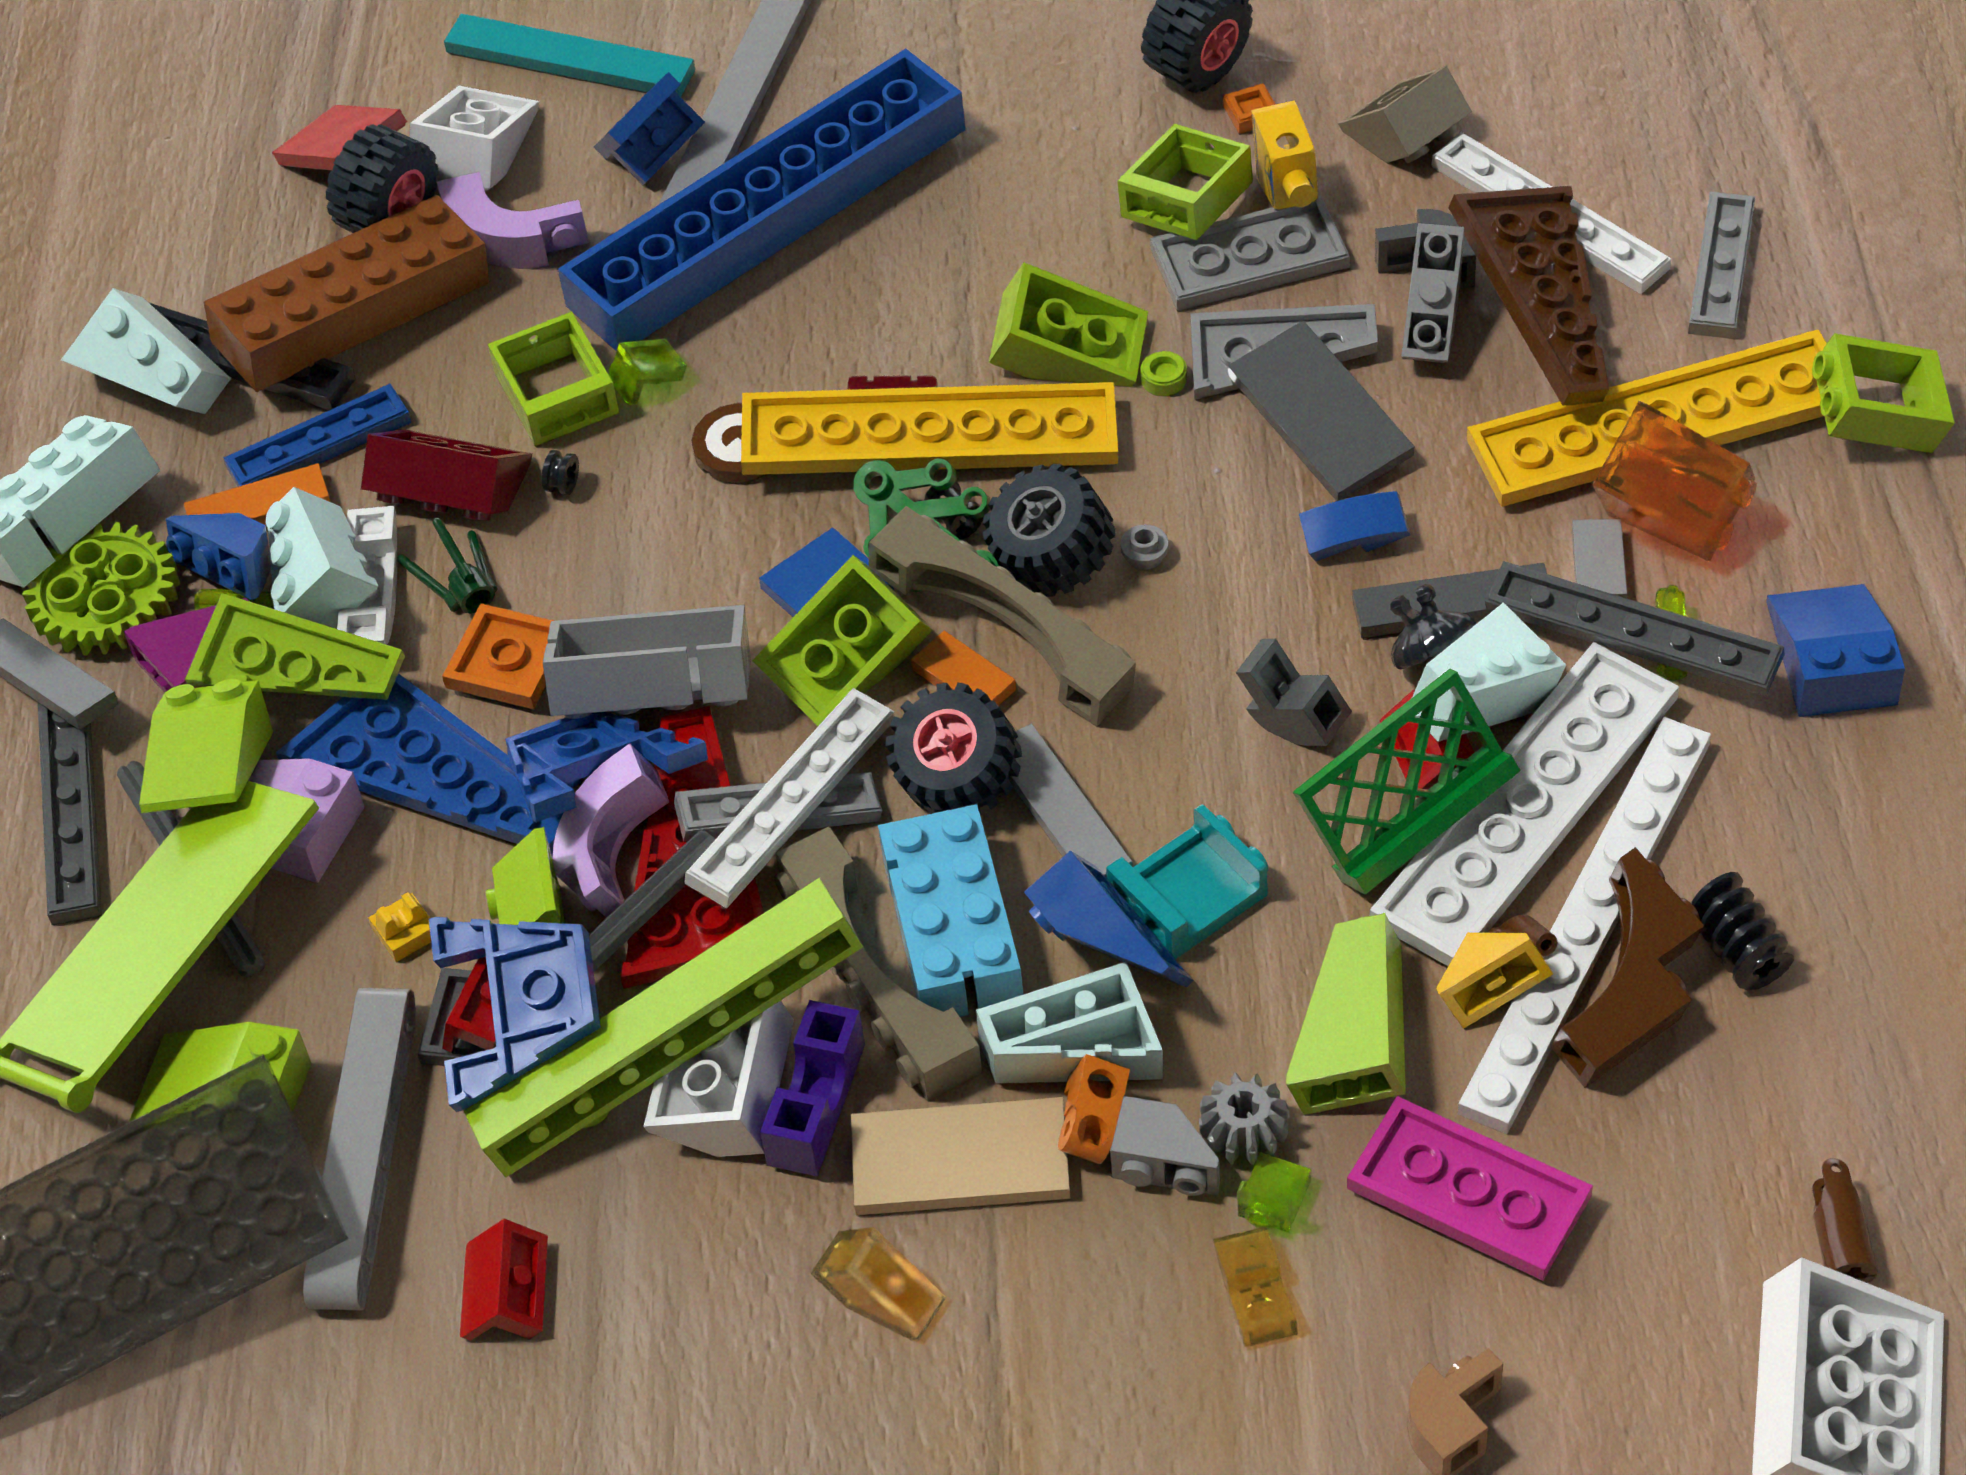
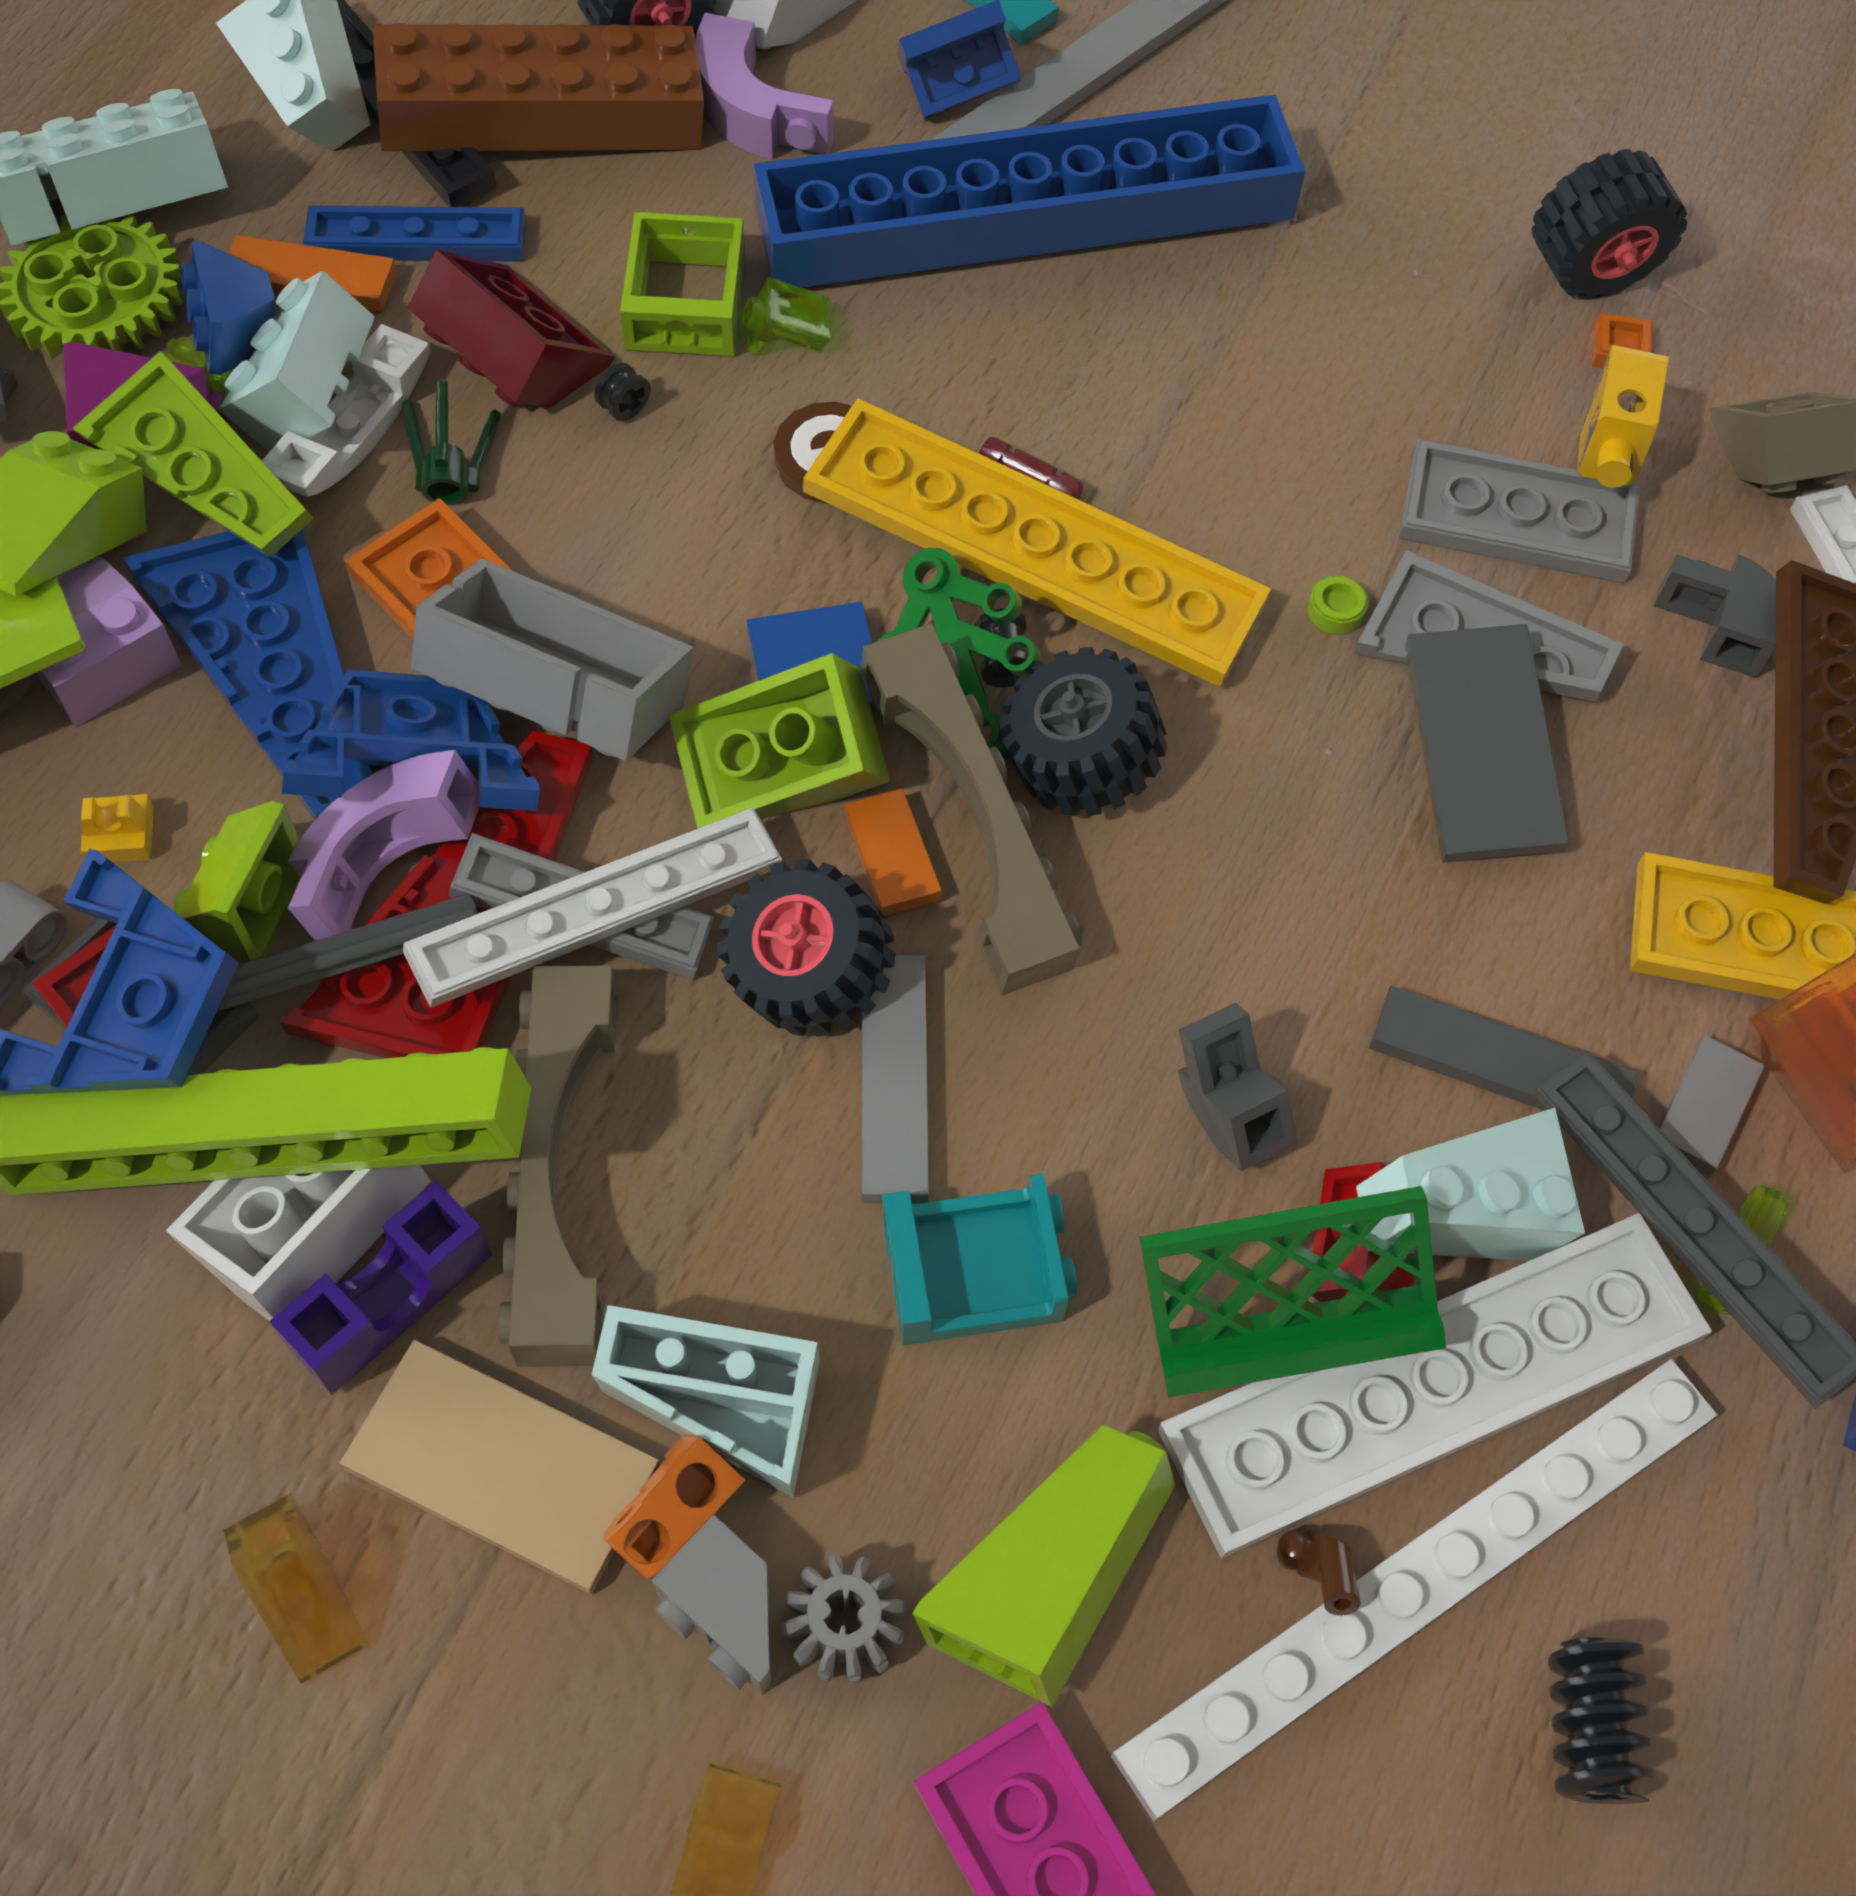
camera: 20 degrees right, 10 degrees up
medium azure piece [878,804,1024,1017] -> none
lime slope [989,262,1148,387] -> none
blue slope [1024,850,1194,987] -> none
lime window [1117,123,1253,240] -> none
light grey plate [1120,524,1169,570] -> none
clear neon green bracket [1237,1152,1311,1233] -> none
blue slope [1299,491,1410,562] -> none
black hair [1390,584,1476,669] -> none
light grey slope [1401,223,1464,363] -> none
yellow slope [1436,933,1553,1029] -> none
reddish brown arch [1551,847,1704,1088] -> none

